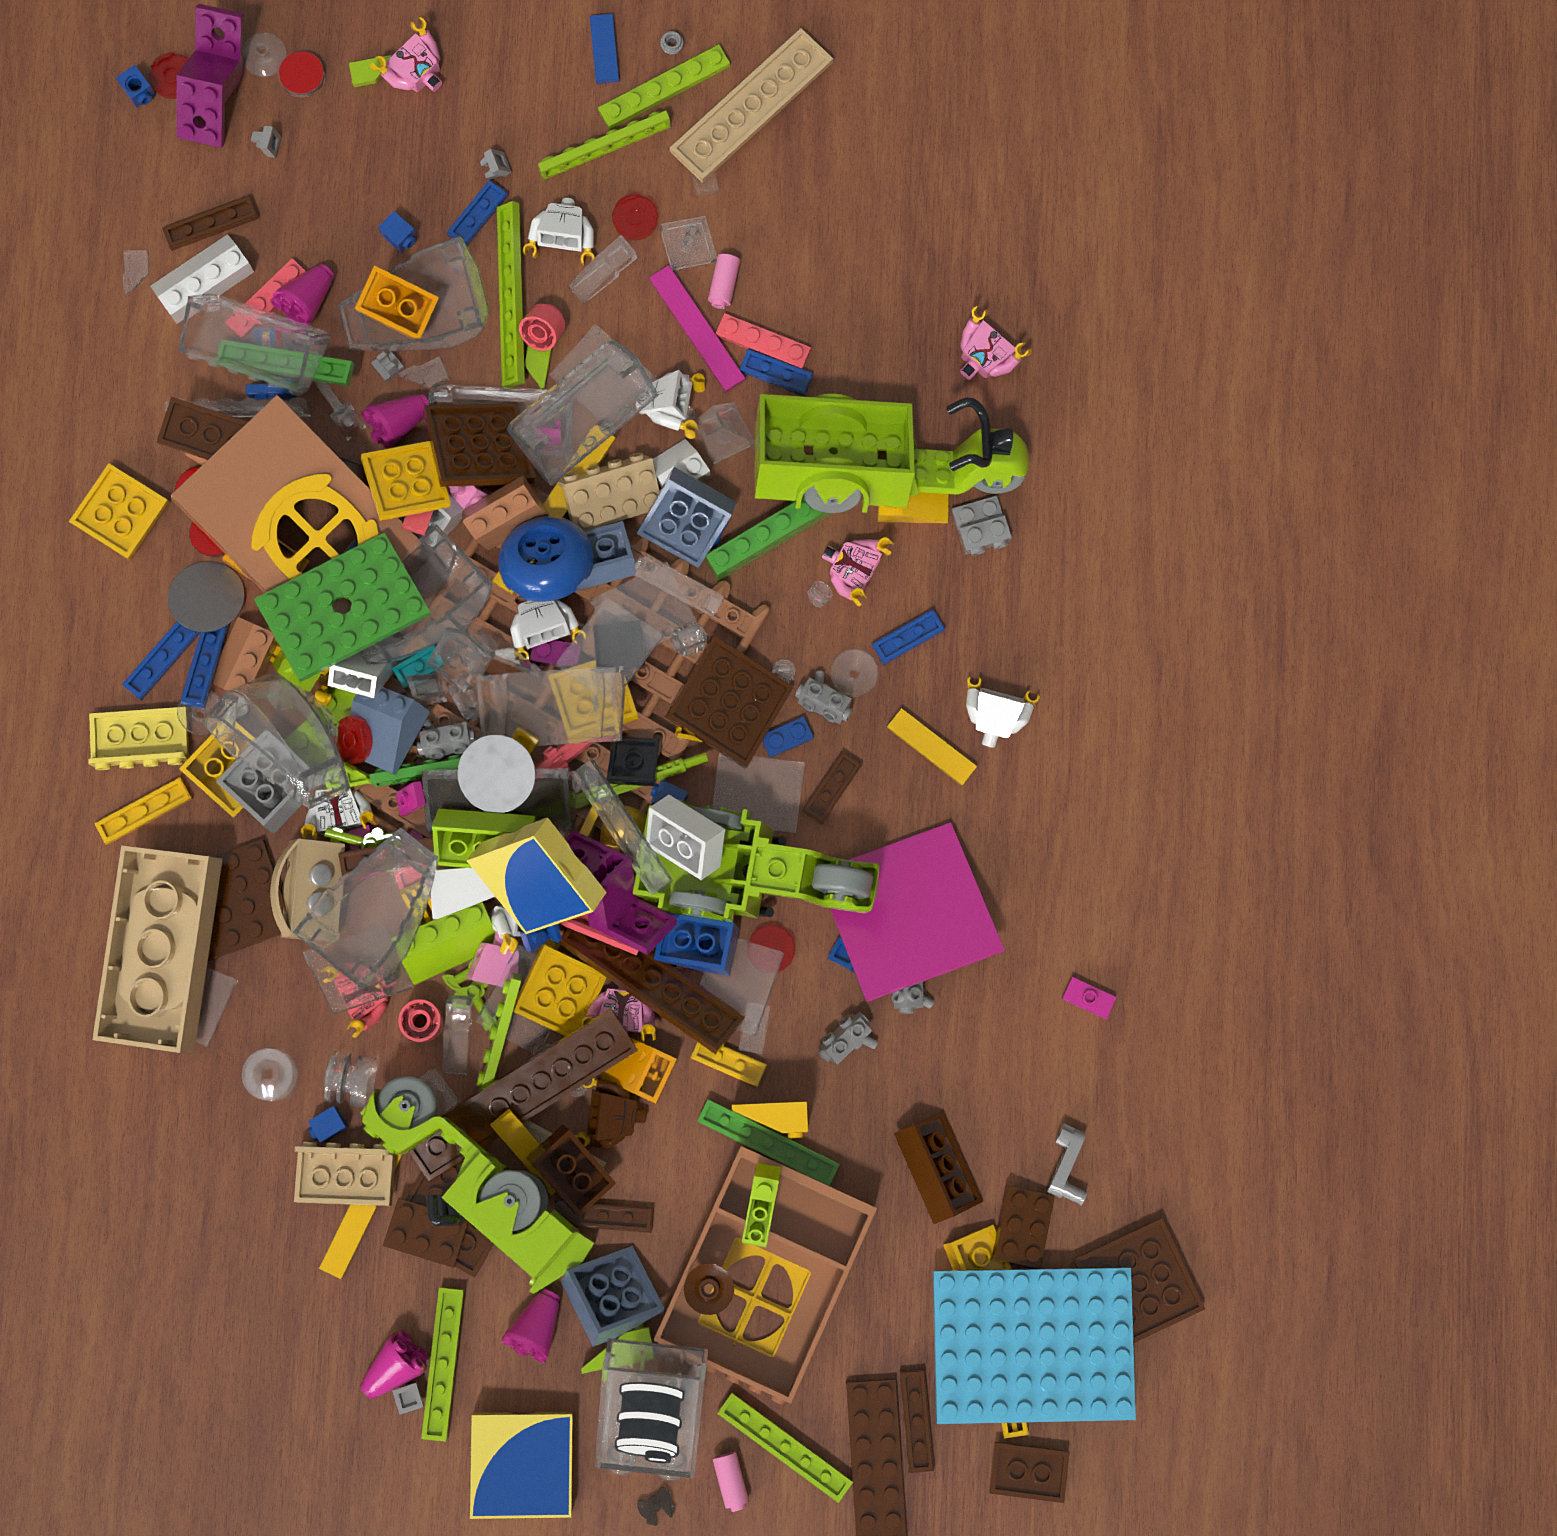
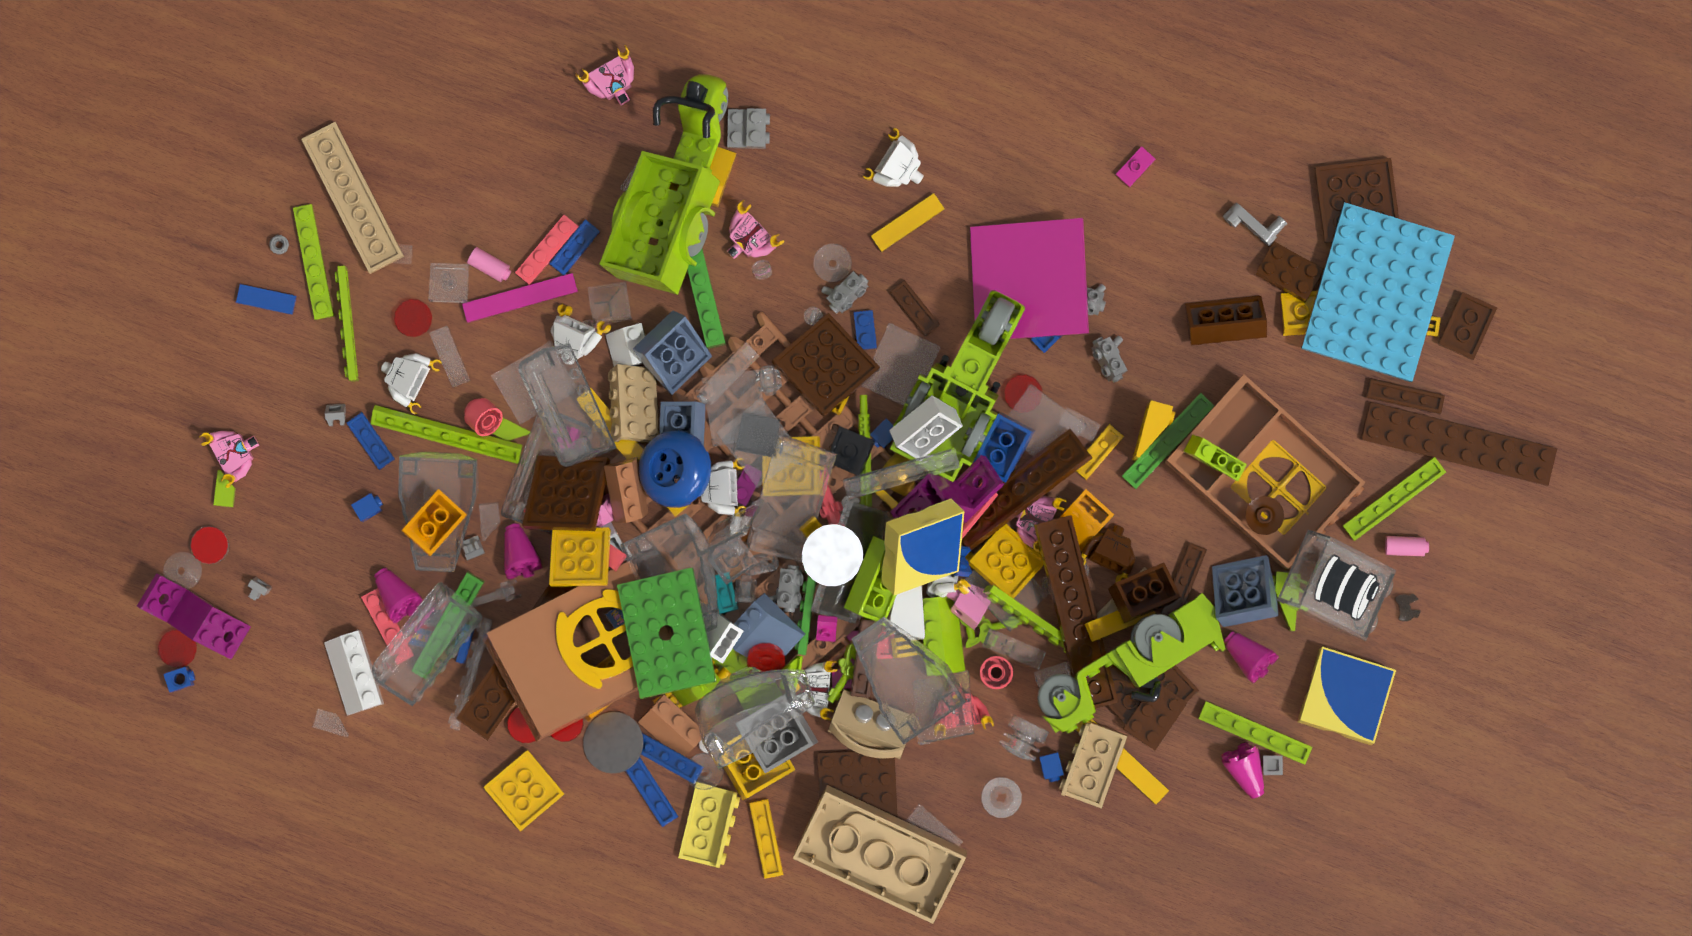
camera: 65 degrees left, 5 degrees up
reddish brown tile [162,195,259,251] -> none
blue tile [871,609,945,666] -> none

